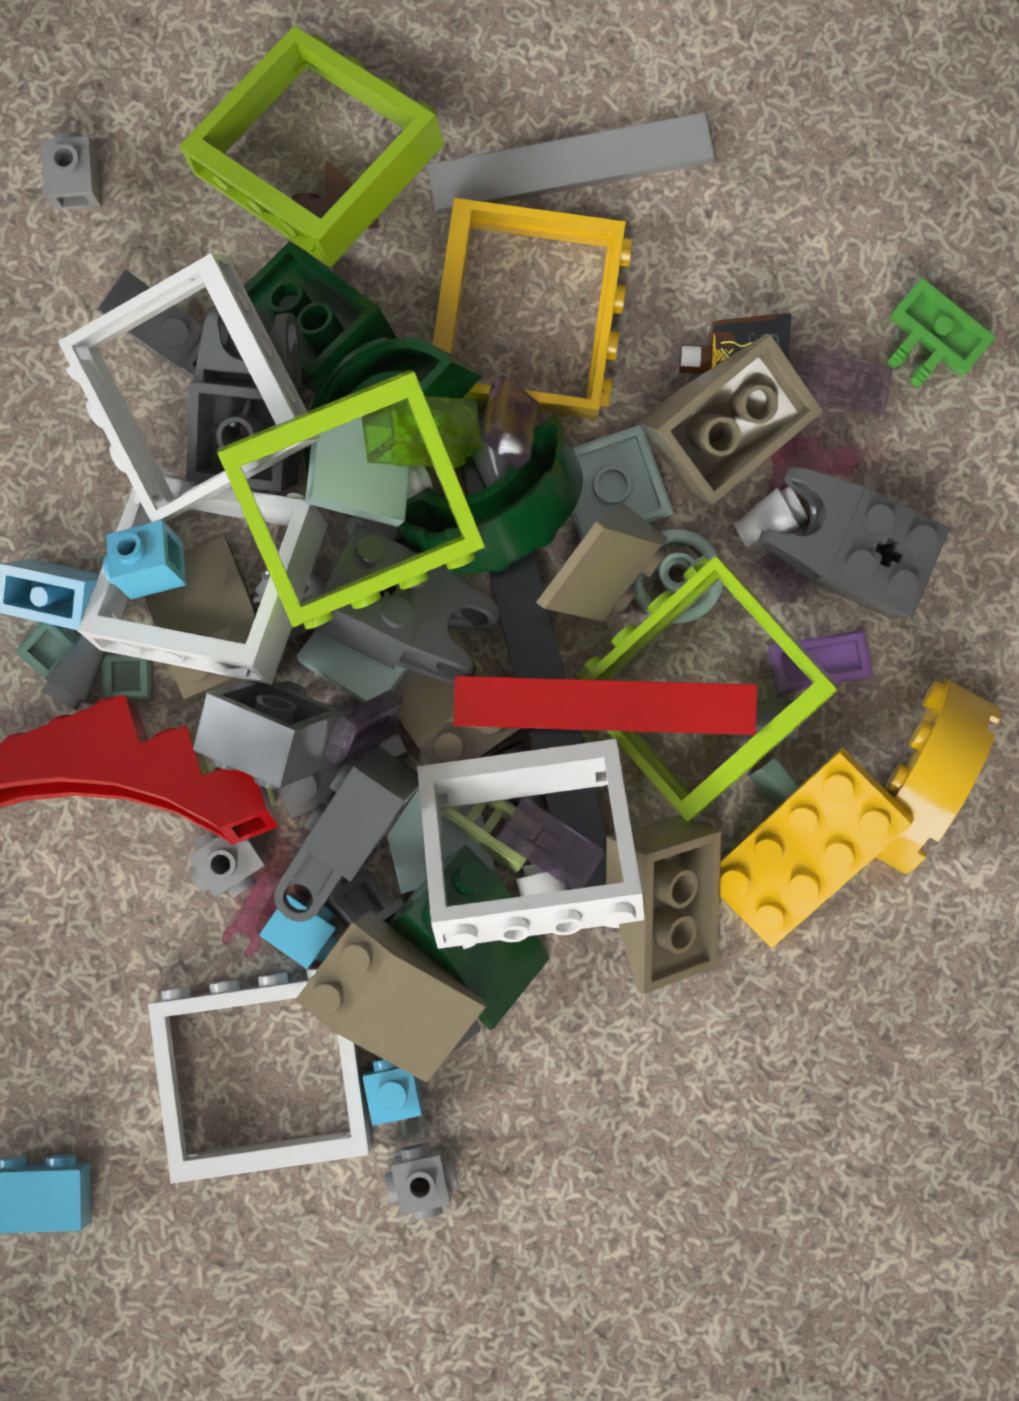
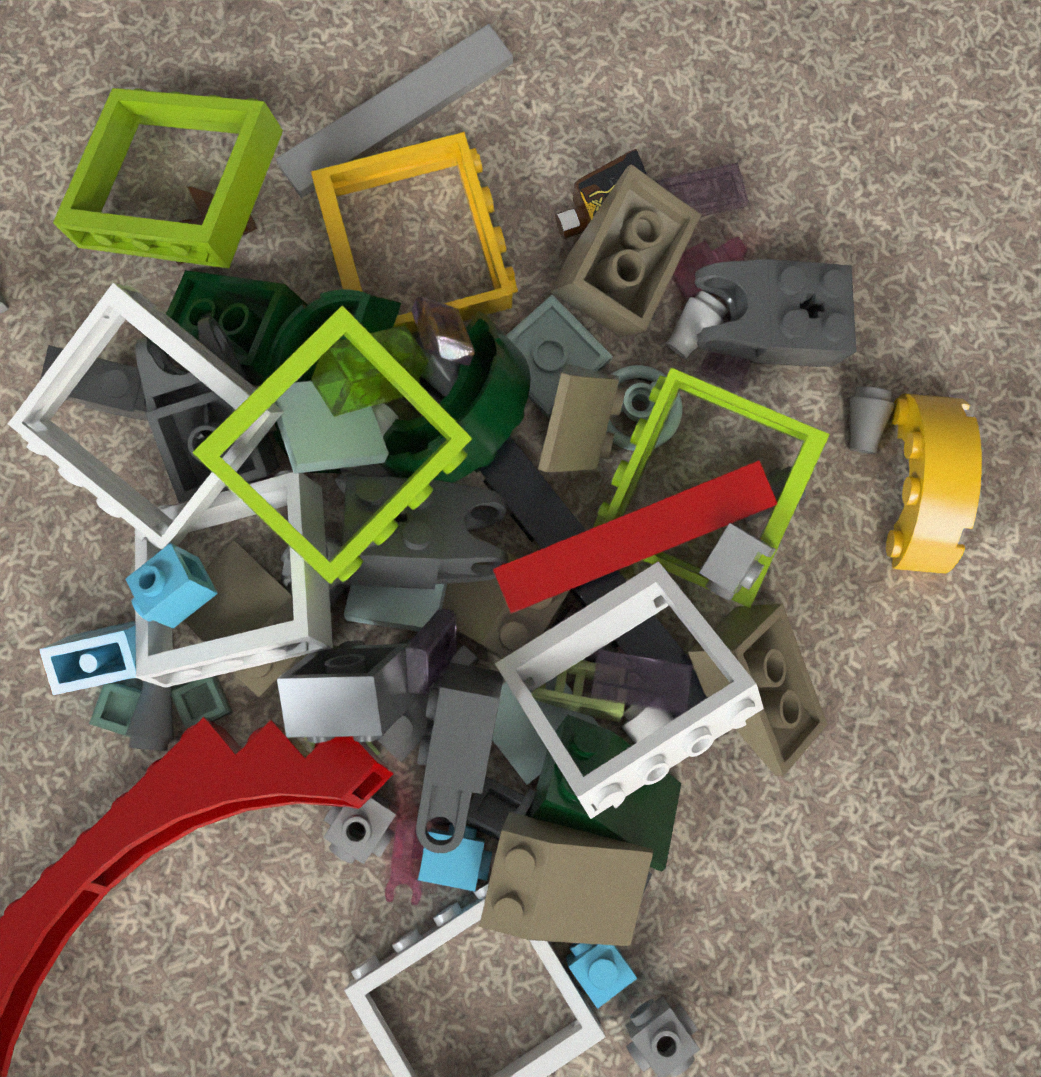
camera: 30 degrees left, 5 degrees down
yellow plate [719,747,914,948] -> none
sand green tile [748,757,800,809] -> none
medium lavender tile [768,630,873,694] -> none
bright green hinge [887,277,996,388] -> none
none -> light grey brick [699,523,776,601]
none -> light grey cone [849,386,895,454]

